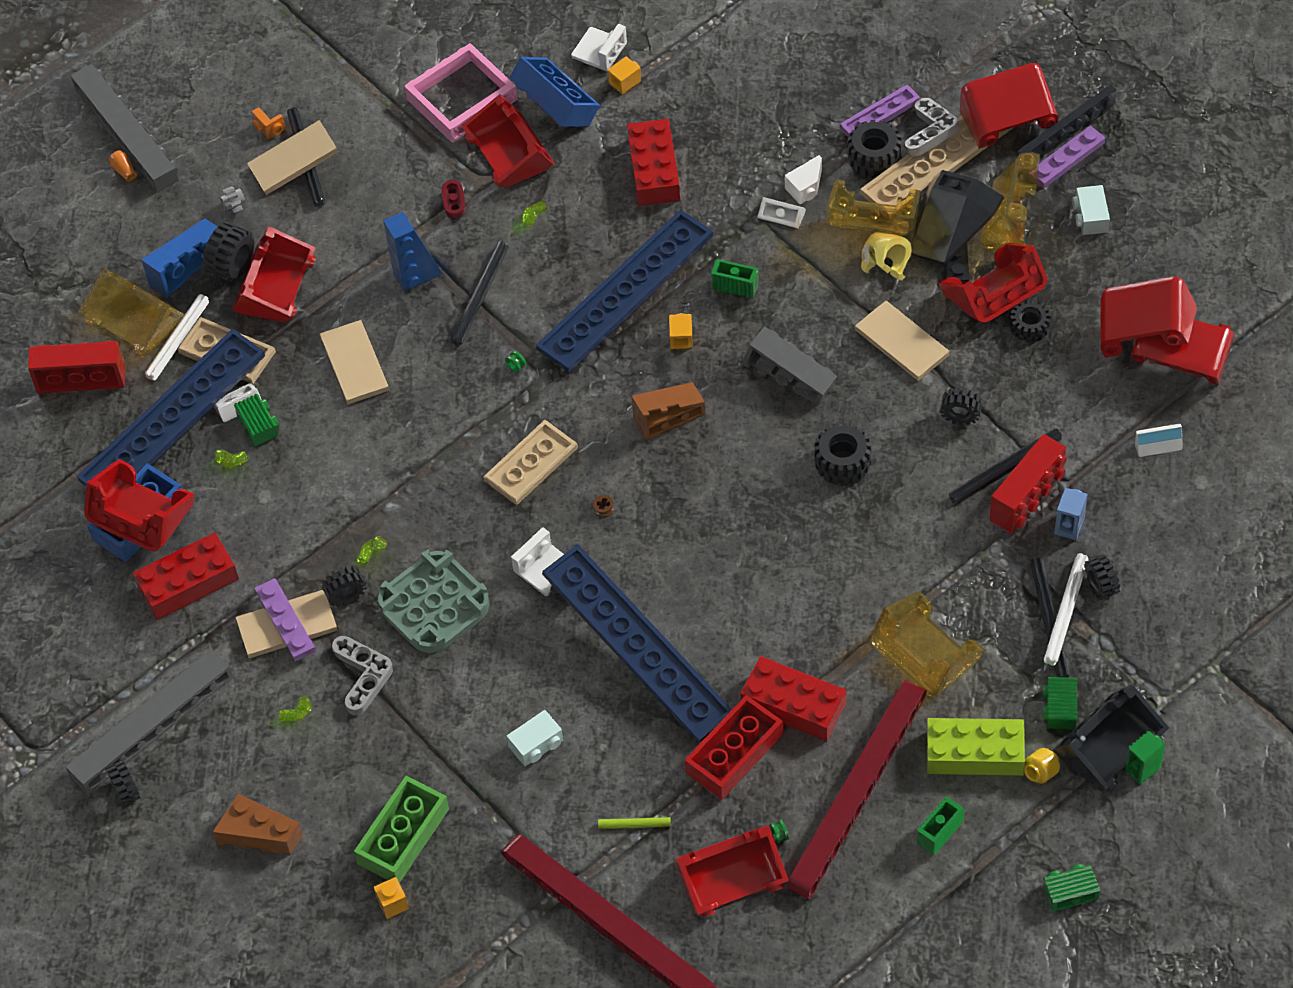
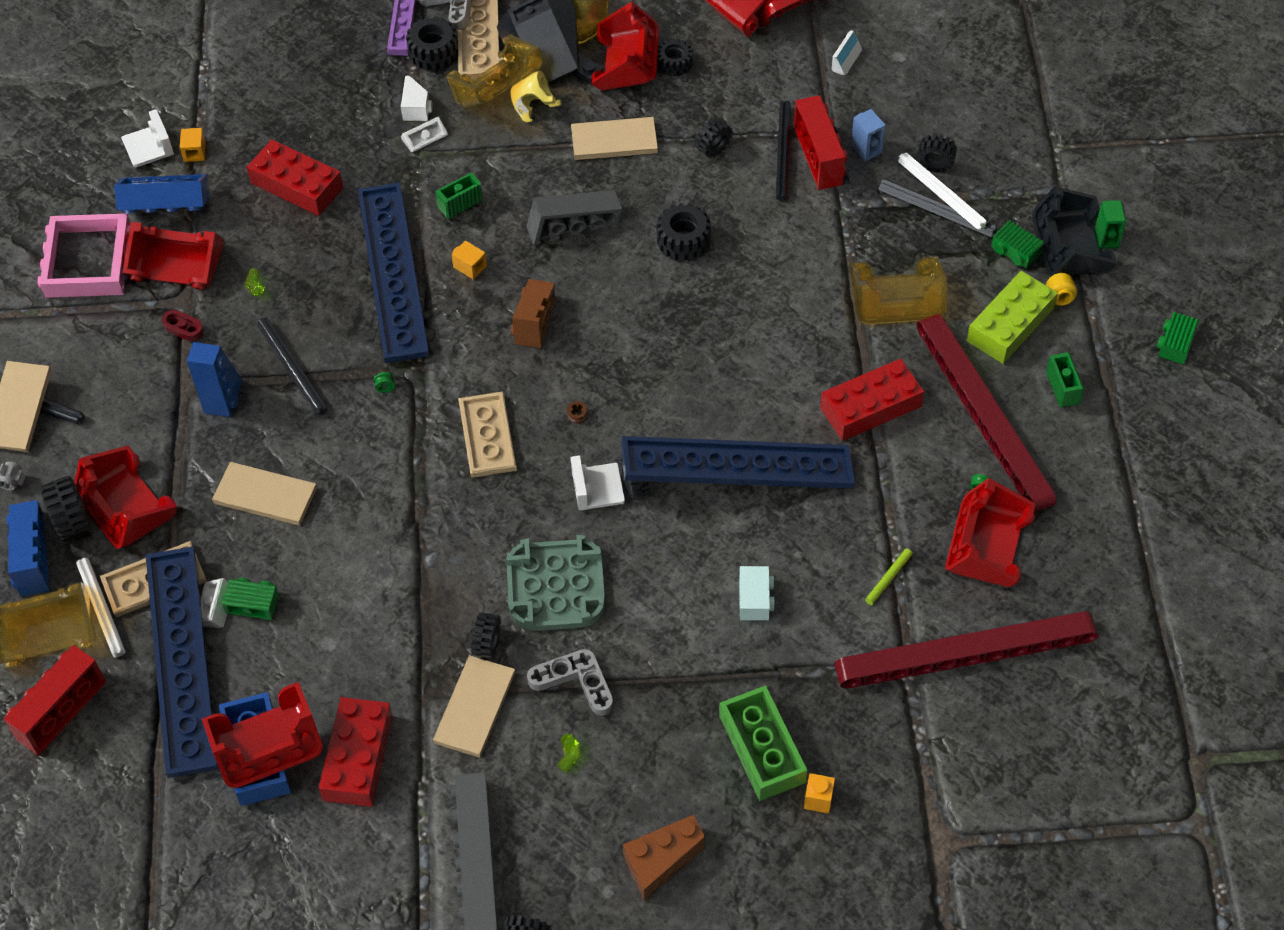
camera: 55 degrees left, 0 degrees up
clear neon green arm [214,449,248,468] -> none
medium lavender plate [254,578,316,662] -> none
clear neon green arm [357,536,387,565] -> none
red brick [685,695,783,800] -> none

